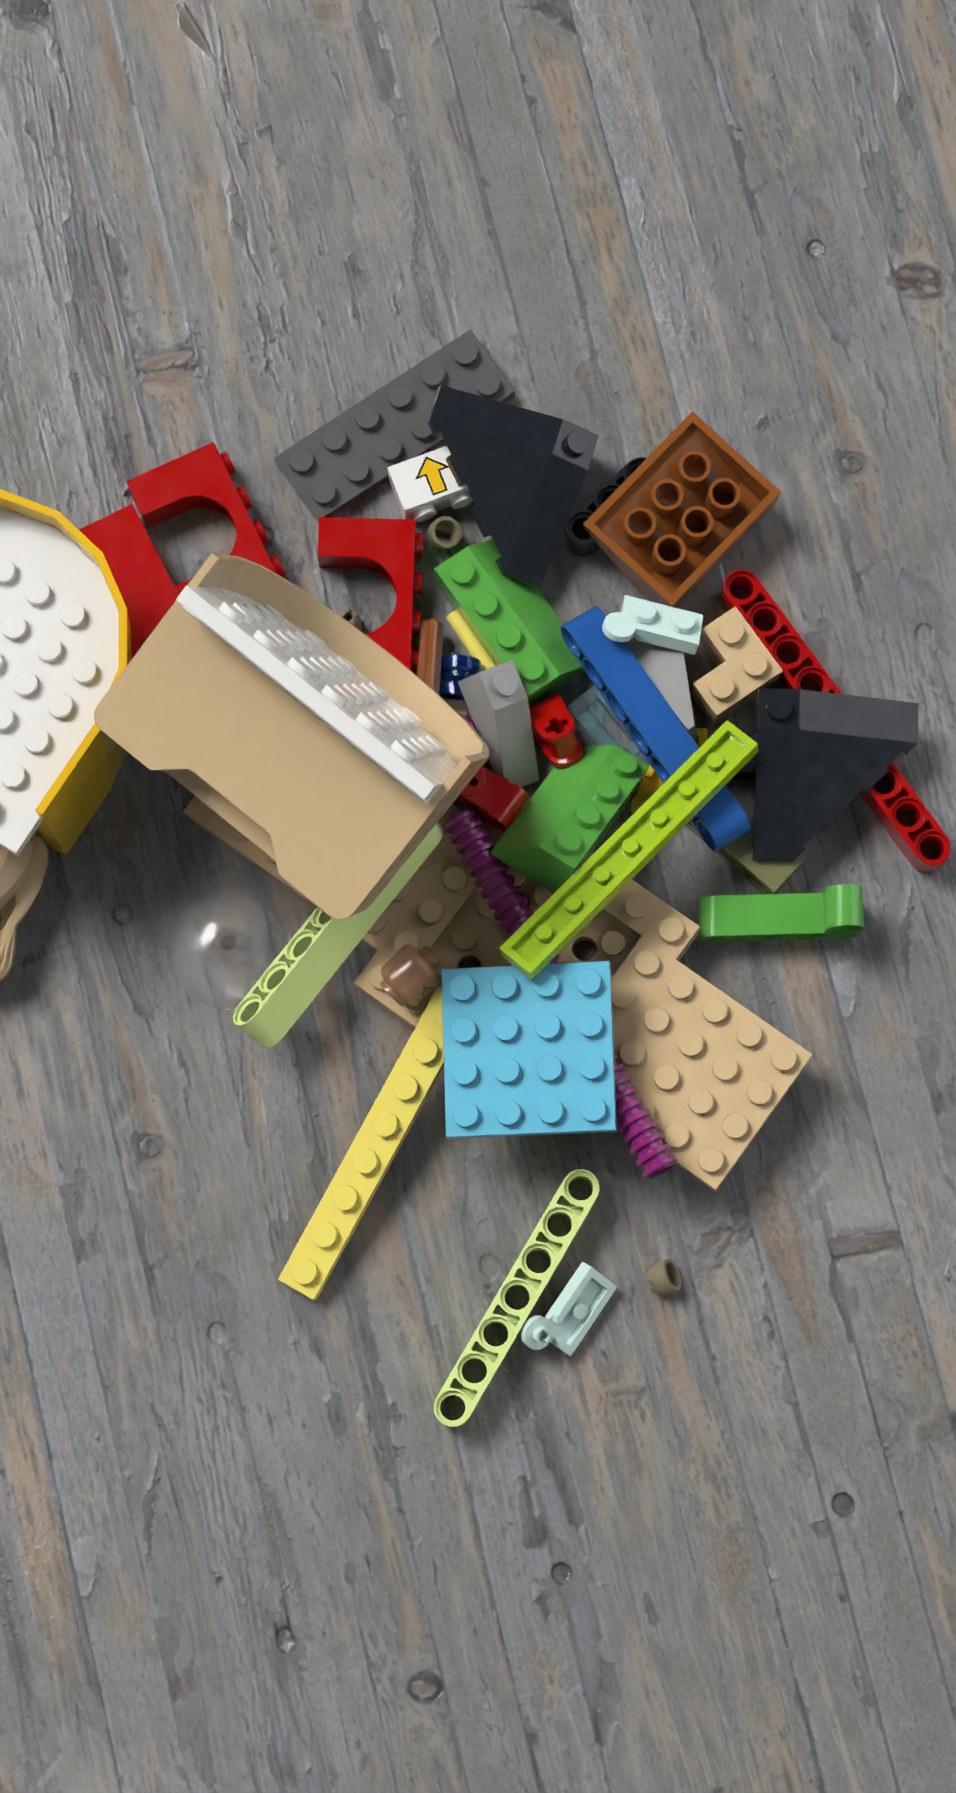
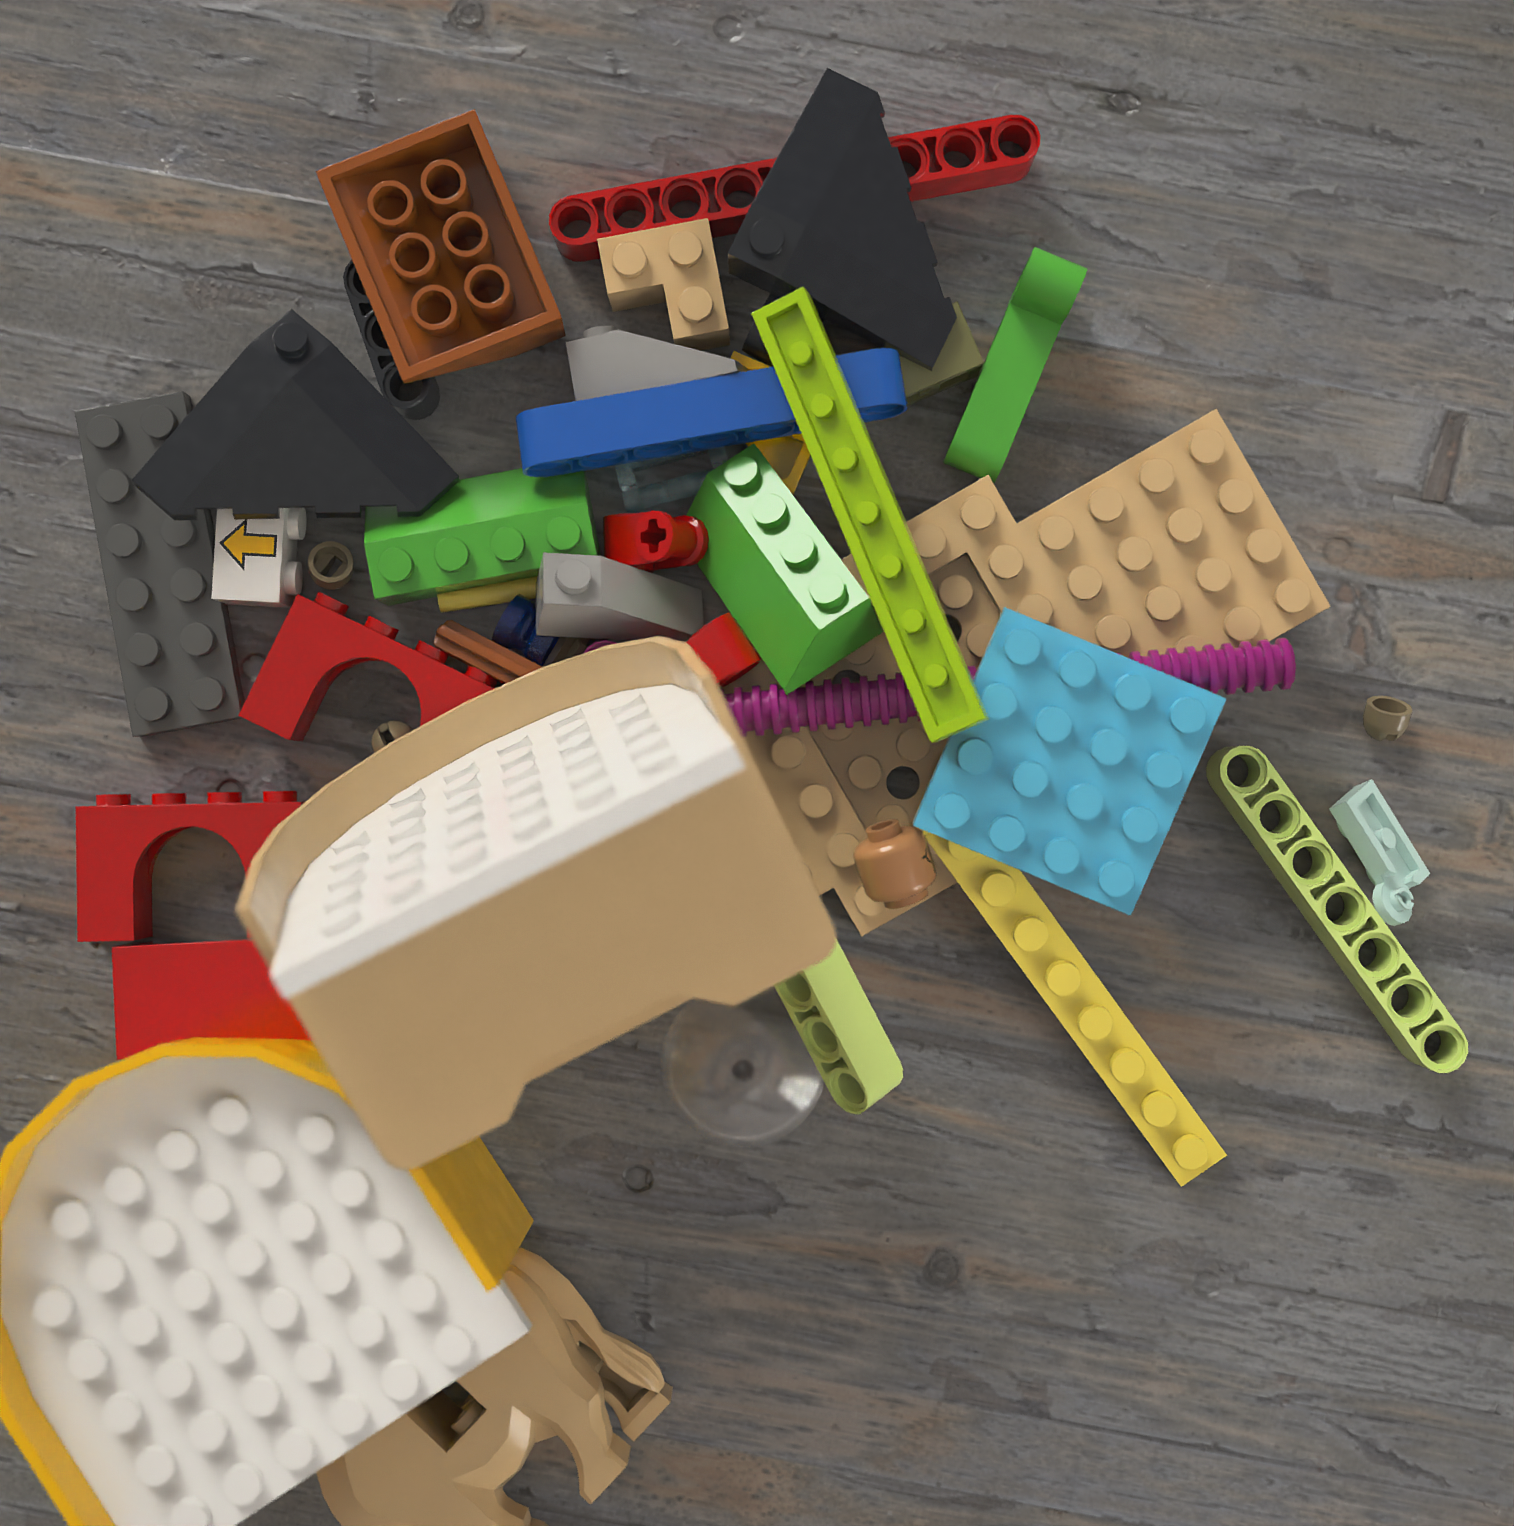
camera: 60 degrees left, 10 degrees up
light aqua hinge [602,595,703,655] -> none

